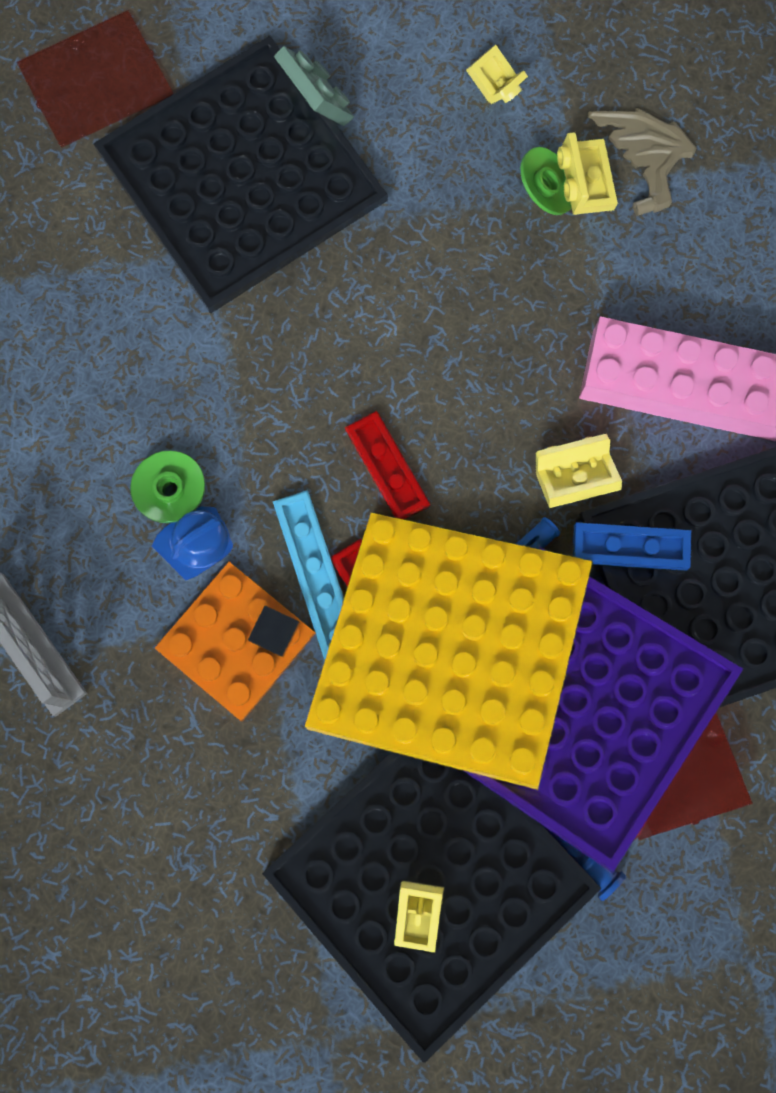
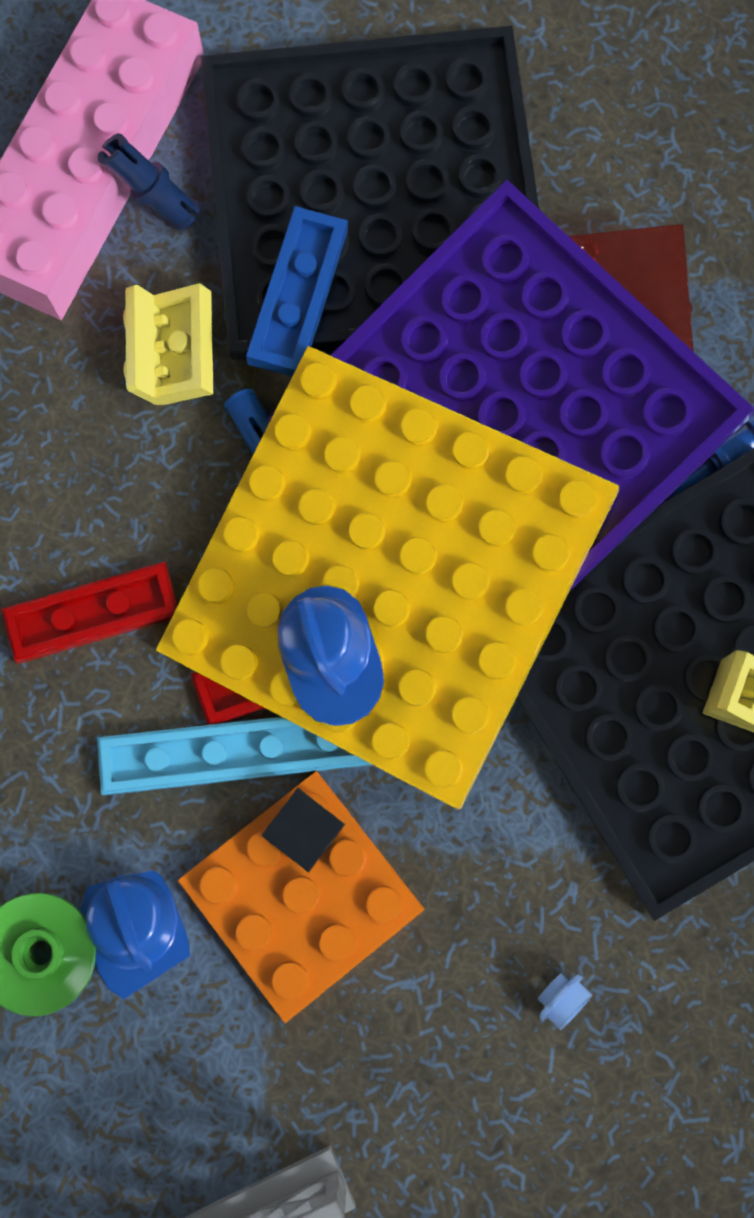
camera: 80 degrees left, 0 degrees up
none -> dark blue pin [98,133,199,231]
none -> blue piece [278,585,384,726]
none -> light blue plate [538,973,592,1030]

